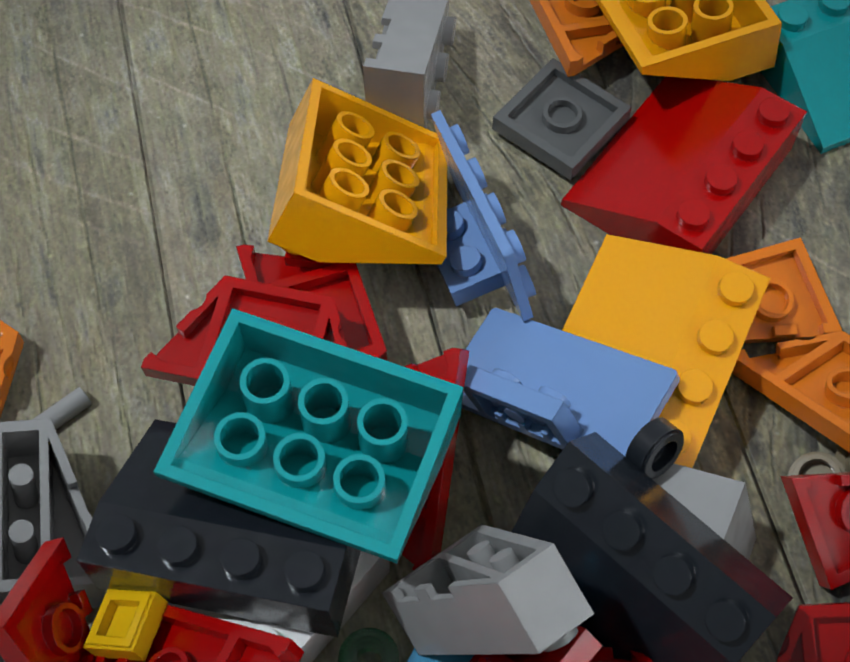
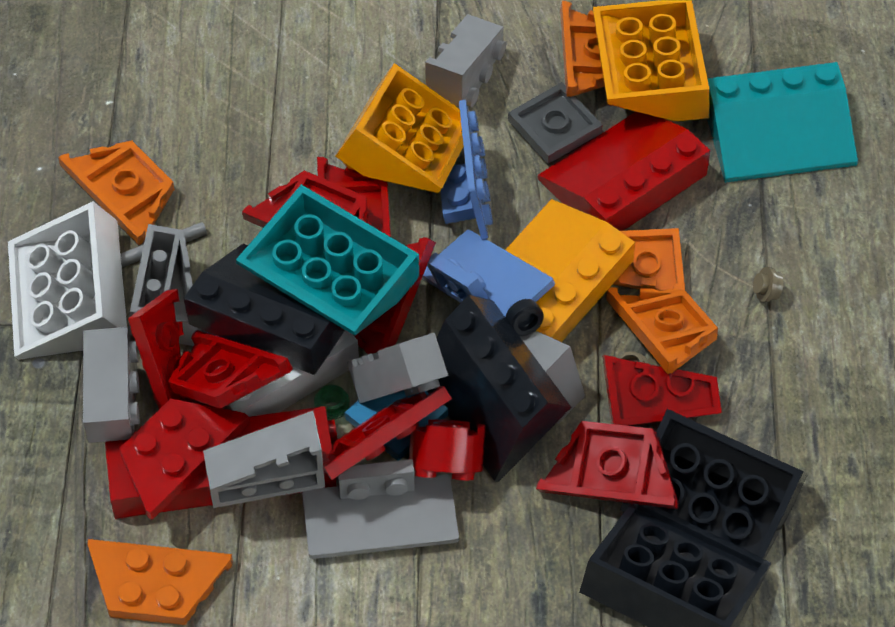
camera: 15 degrees right, 5 degrees down
yellow tile [83,589,168,661] -> none

